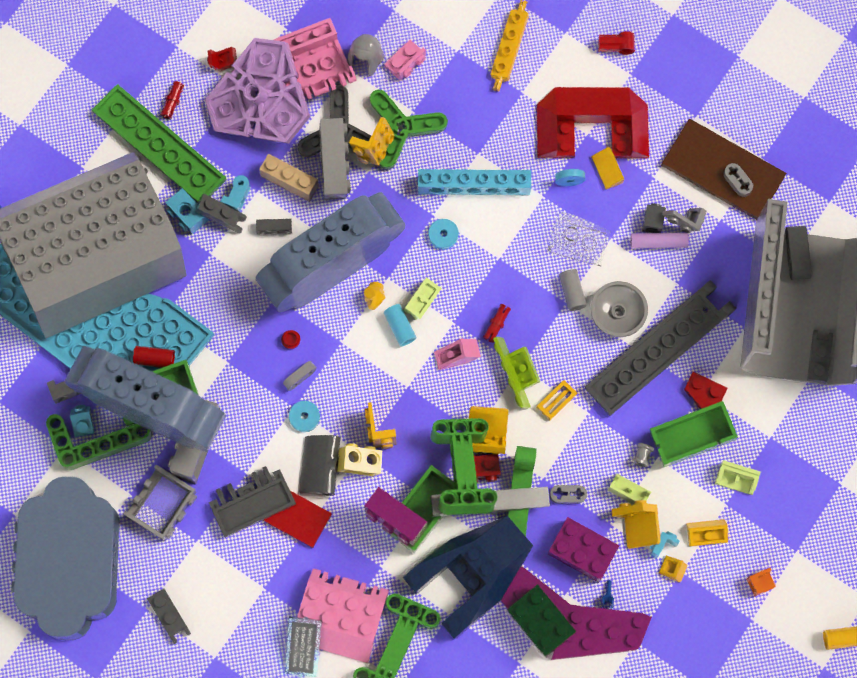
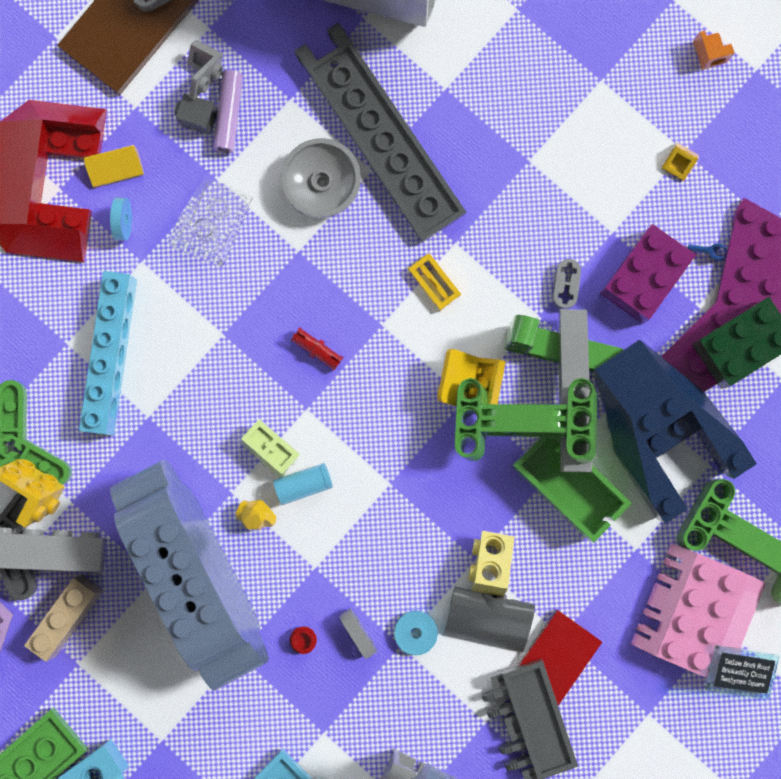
camera: 75 degrees left, 10 degrees up
dark grey hinge [195,193,247,233] -> none
medium azure leg [221,175,250,212] -> none
dark grey piece [256,218,292,236] -> none
yellow bracket [364,402,397,449] -> none
magenta brick [364,486,427,547] -> none
medium azure piece [429,219,459,250] -> none
bright pink slope [434,339,481,370] -> none
red bracket [474,454,501,483] -> none
lime bracket [493,337,541,409] -> none
light grey pin [559,269,587,311] -> none
yellowish green hinge [608,473,651,505] -> none
yellow bracket [611,500,660,549] -> none
light grey bush [632,443,654,467] -> none
medium azure bracket [649,531,680,559] -> none
bright green piece [650,401,738,468] -> none
red wing [684,371,728,409] -> none
yellow slope [686,519,728,547] -> none
yellowish green hinge [715,460,761,495] -> none

